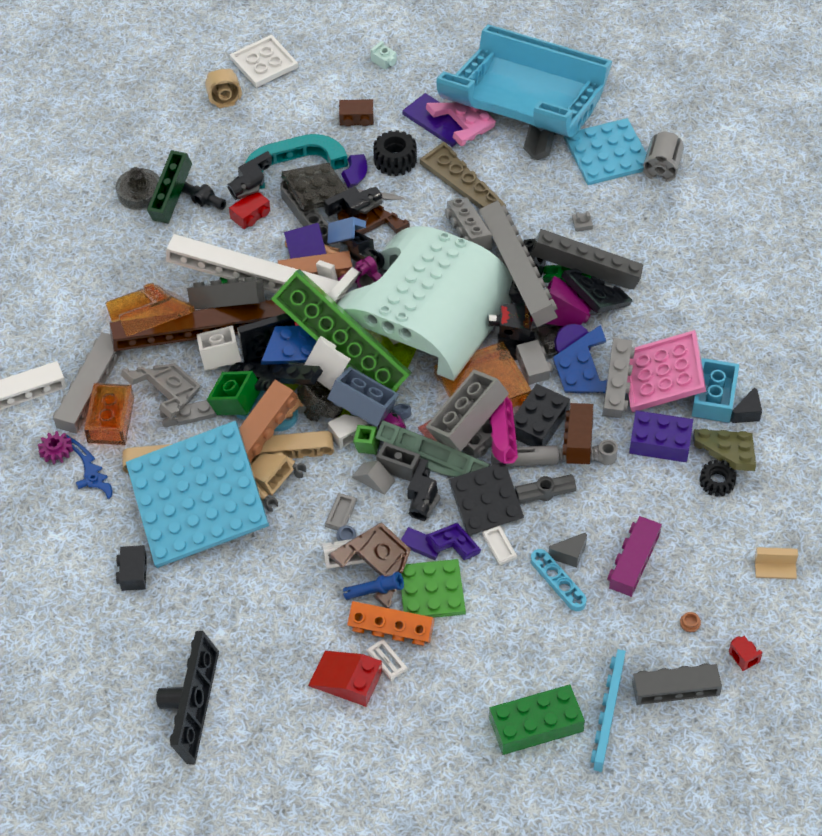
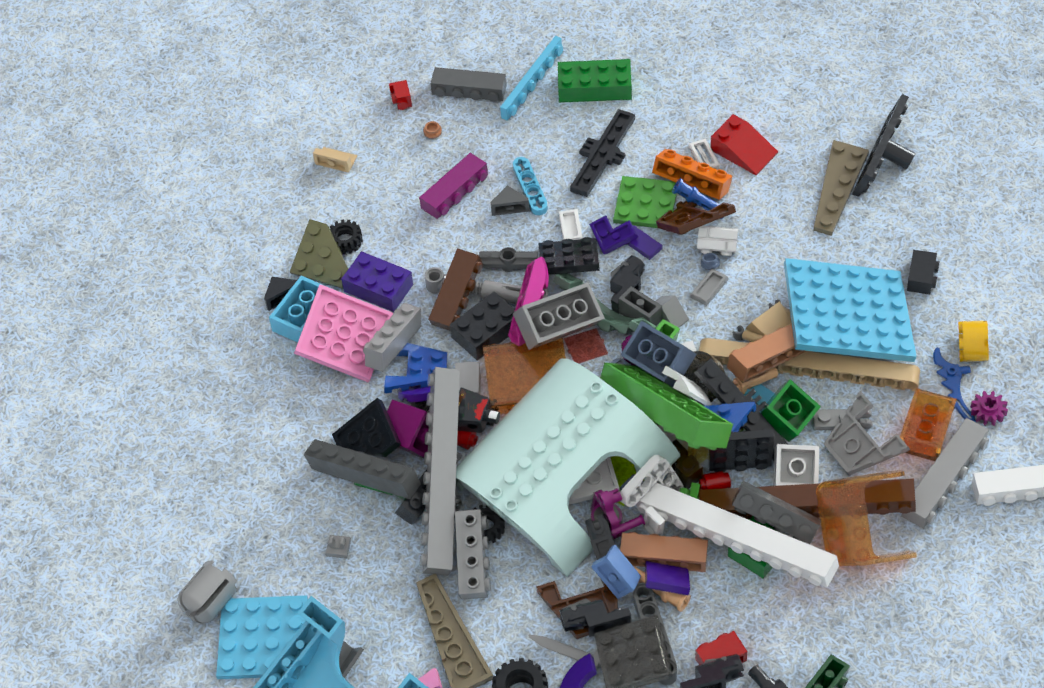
camera: 160 degrees left, 0 degrees up
none -> black hinge [570,109,635,197]
none -> dark tan wing [813,140,869,236]
none -> yellow brick [958,321,989,362]

